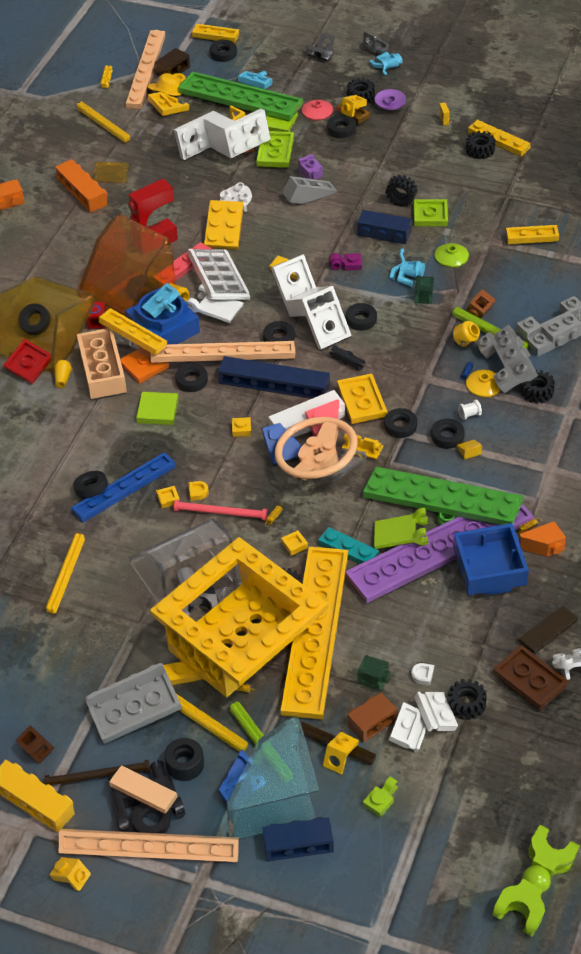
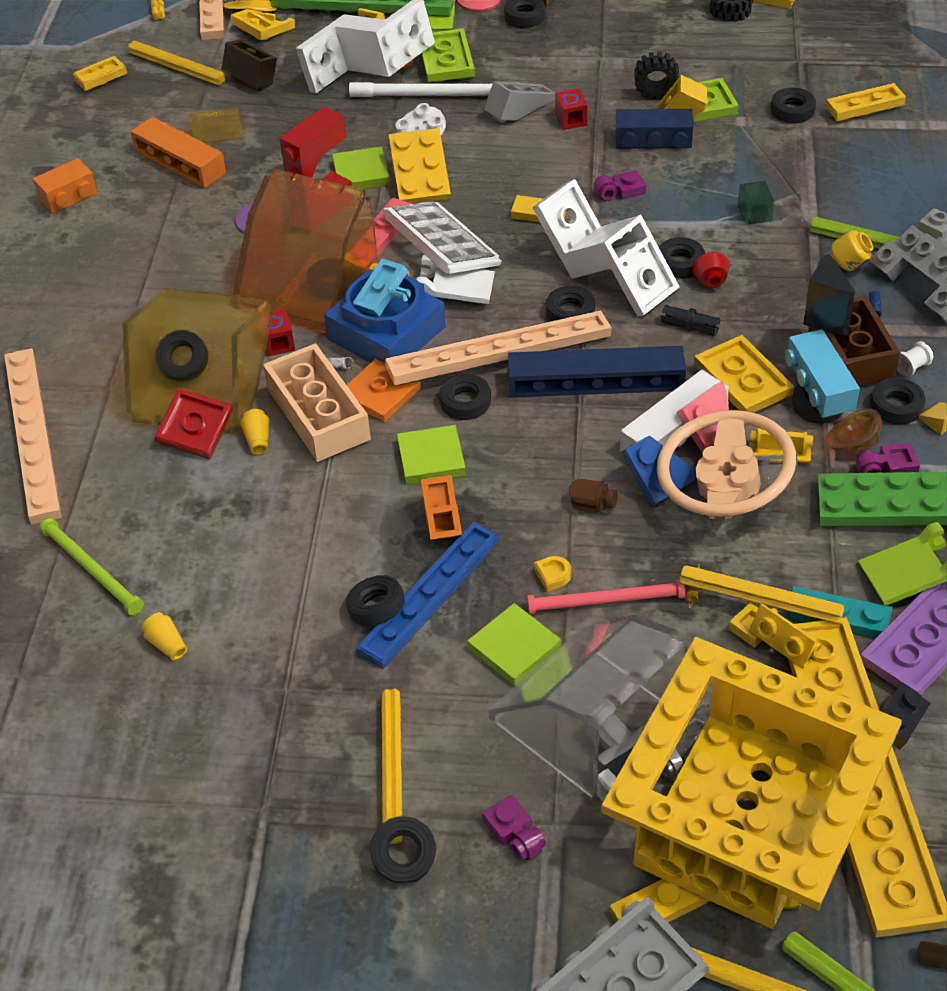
camera: 15 degrees left, 0 degrees up
yellow plate [99,308,167,355] -> none
yellow tile [156,486,180,508] -> none
yellow plate [232,417,251,437] -> none
medium lavender brick [298,154,323,179] -> none
medium azure piece [389,248,425,287] -> none
lime dish [434,243,469,267] -> none
yellow dish [466,370,501,397] -> none
dark orange brick [467,289,496,319] -> none
none -> yellow plate [72,56,127,91]
none -> dark brown brick [221,39,277,90]
none -> lime tile [332,146,390,191]
none -> white piece [349,82,492,97]
none -> black tyre [370,816,436,884]
none -> orange brick [420,475,462,541]
none -> lime tile [467,603,562,687]
none -> magenta plate [482,794,546,861]
none -> red brick [555,88,588,130]
none -> reddish brown arm [569,479,618,512]
none -> yellow slope [655,75,708,120]
none -> yellow axle [680,565,844,624]
none -> red cone [692,252,730,288]
none -> yellow hinge [749,603,822,668]
none -> black tyre [770,87,816,123]
none -> medium azure brick [785,329,860,418]
none -> black slope [803,254,855,337]
none -> reddish brown brick [808,295,900,386]
none -> clear orange piece [826,409,882,454]
none -> magenta plate [855,443,920,473]
none -> black plate [881,682,931,750]

